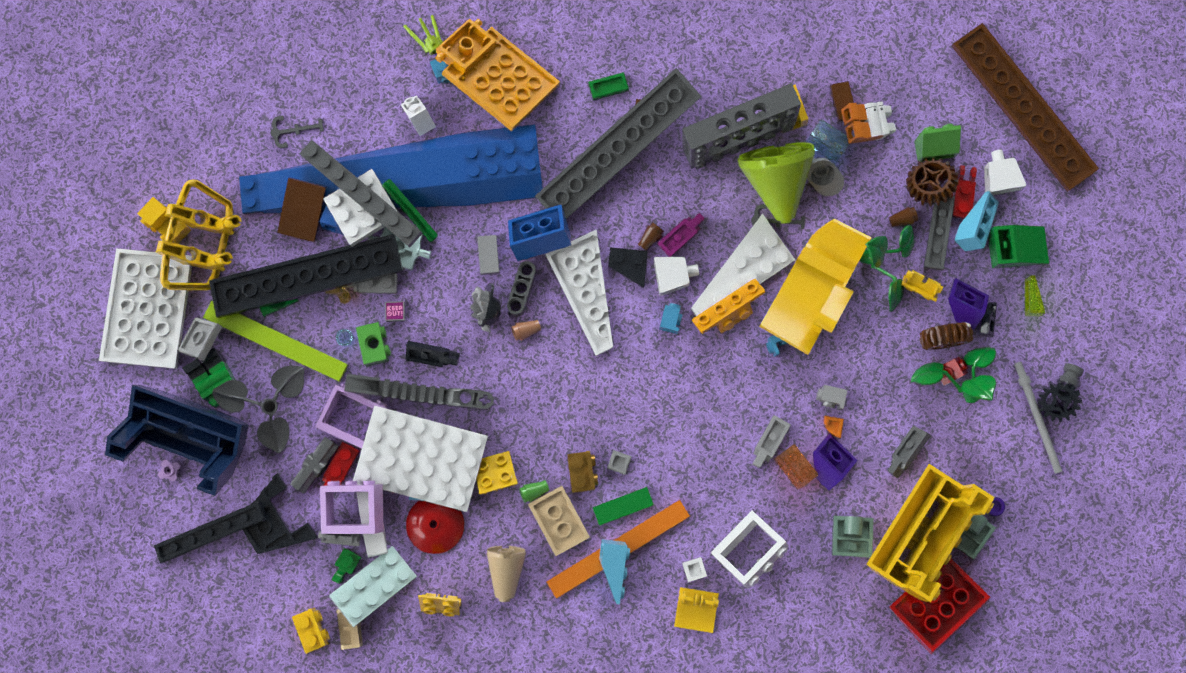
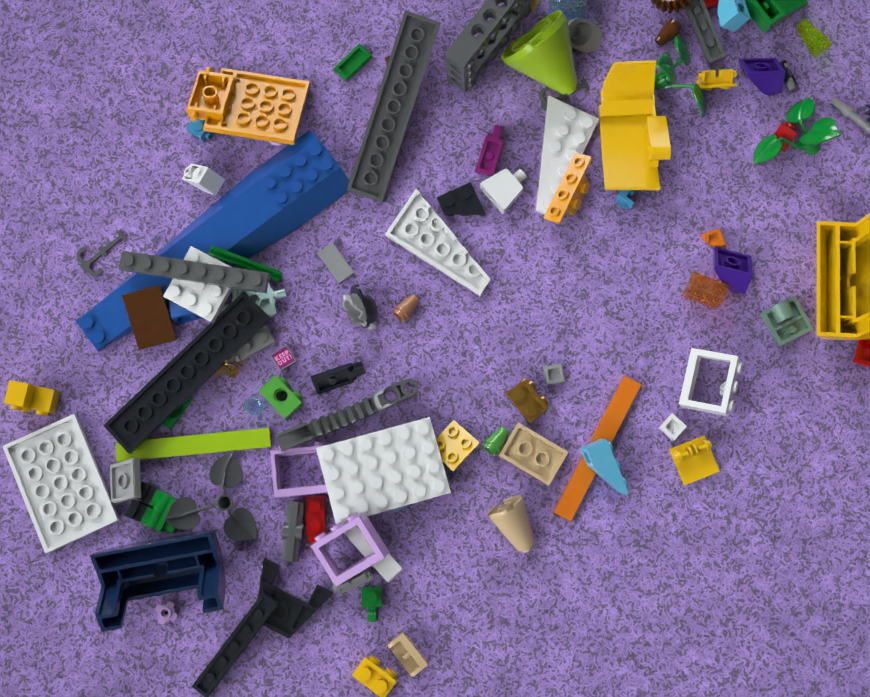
camera: 30 degrees left, 0 degrees up
yellow piece [155,179,242,291] -> none
light aqua plate [329,546,417,628] -> none
lime plant [403,15,443,55] -> none
red dish [406,500,465,554] -> none
yellow hinge [418,593,461,617] -> none
dark grey beam [507,261,536,317] -> none
blue slope [508,204,572,261] -> none
green tile [592,487,654,526] -> none
reddish brown cone [638,222,664,251] -> none
dark azure brick [659,303,682,334] -> none
light grey hinge [752,415,791,468] -> none
light grey brick [816,385,847,411] -> none
dark grey hinge [887,426,931,479] -> none
reddish brown gear [919,322,974,350] -> none

